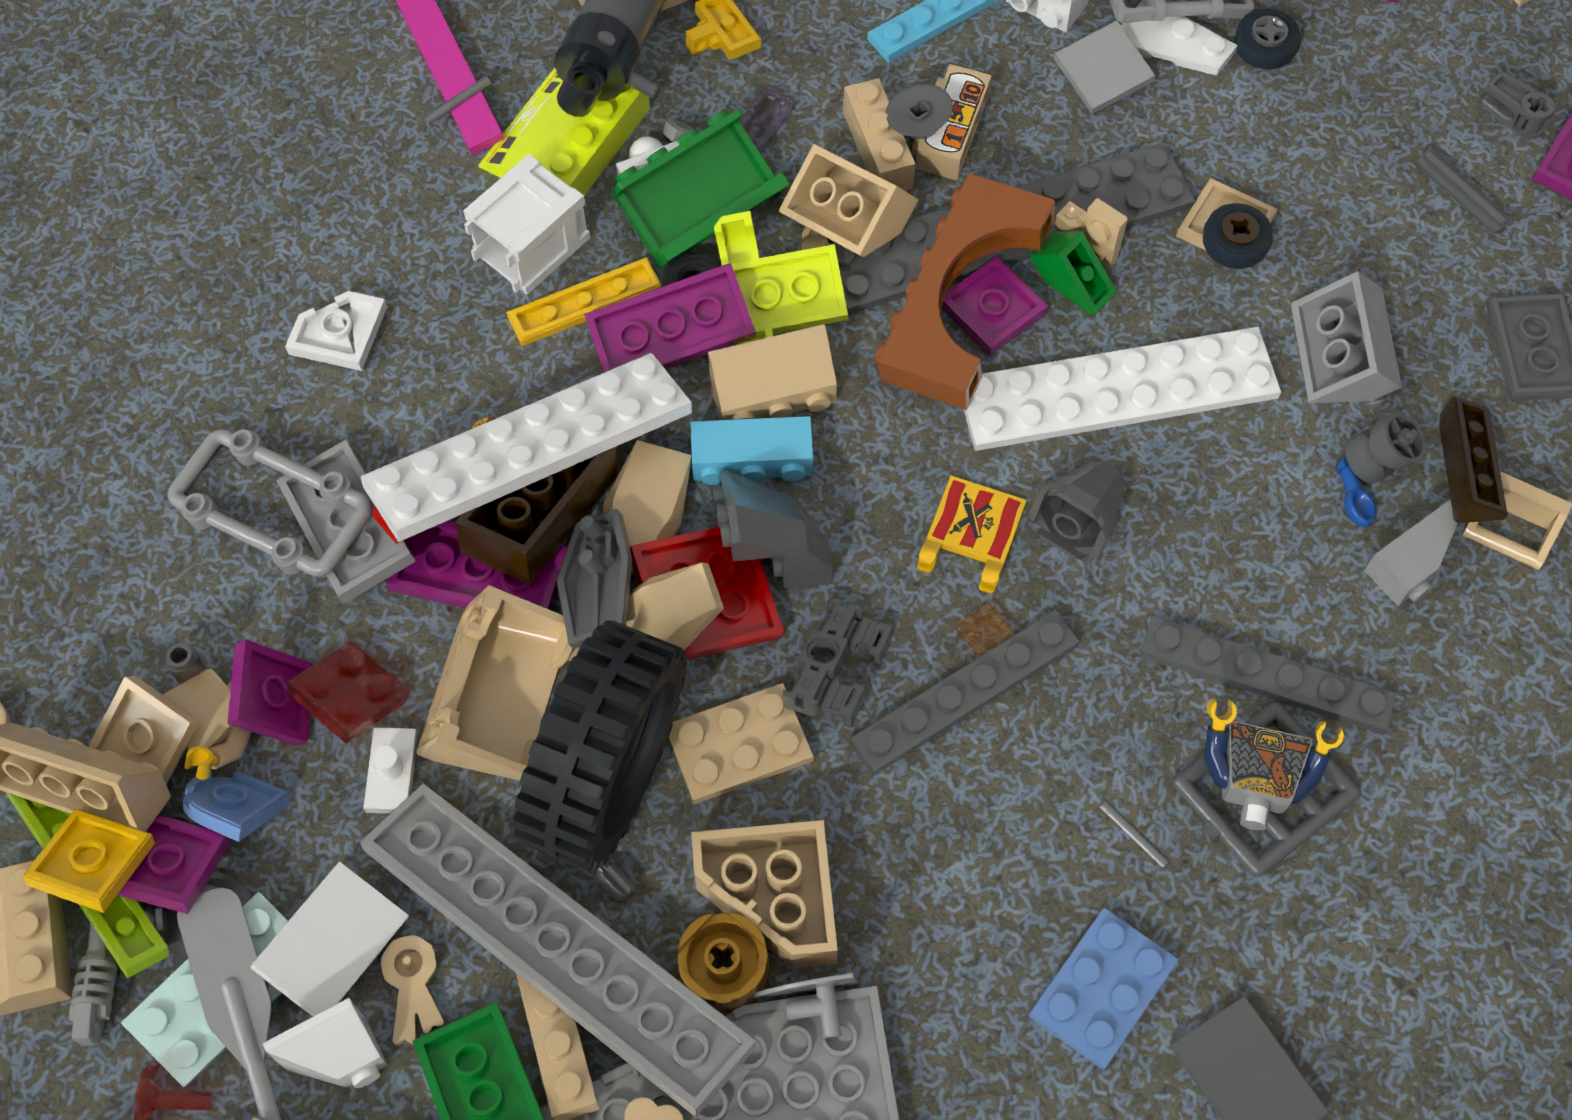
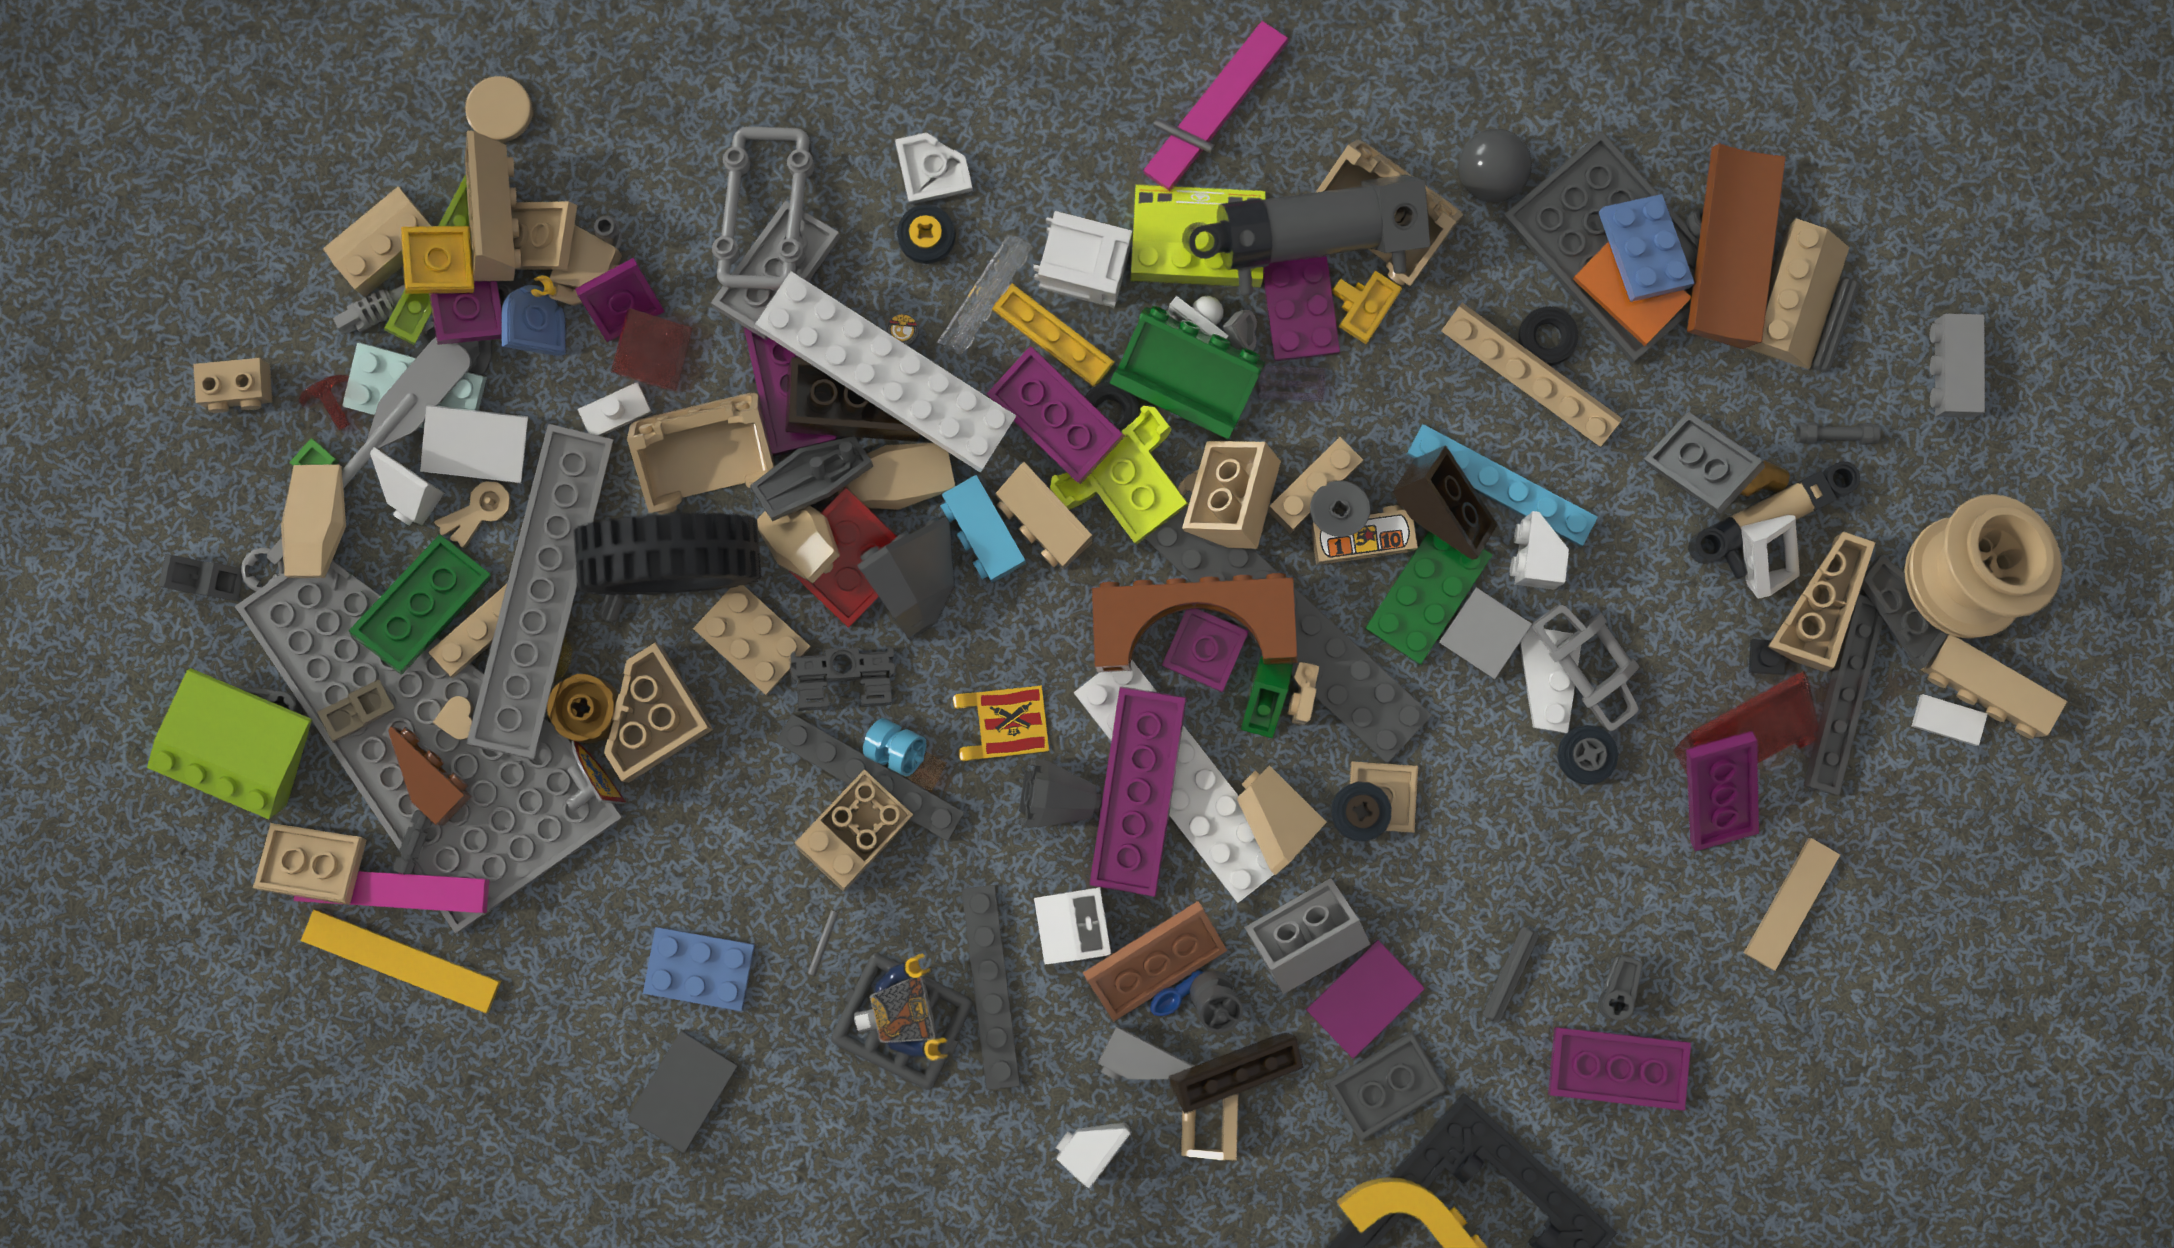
camera: 65 degrees right, 20 degrees up
none -> tan slope [795,769,913,892]
none -> medium azure wheel [863,718,927,776]
none -> black wheel [897,204,956,264]
none -> clear plate [937,235,1033,355]
none -> white slope [1034,887,1111,965]
none -> white slope [1056,1122,1131,1188]
none -> nougat plate [1083,901,1227,1021]
none -> magenta plate [1089,686,1187,897]
none -> tan slope [1237,765,1327,875]
none -> magenta plate [1263,256,1340,362]
none -> magenta tile [1305,940,1425,1059]
none -> green plate [1365,531,1492,665]
none -> dark brown slope [1393,445,1498,560]

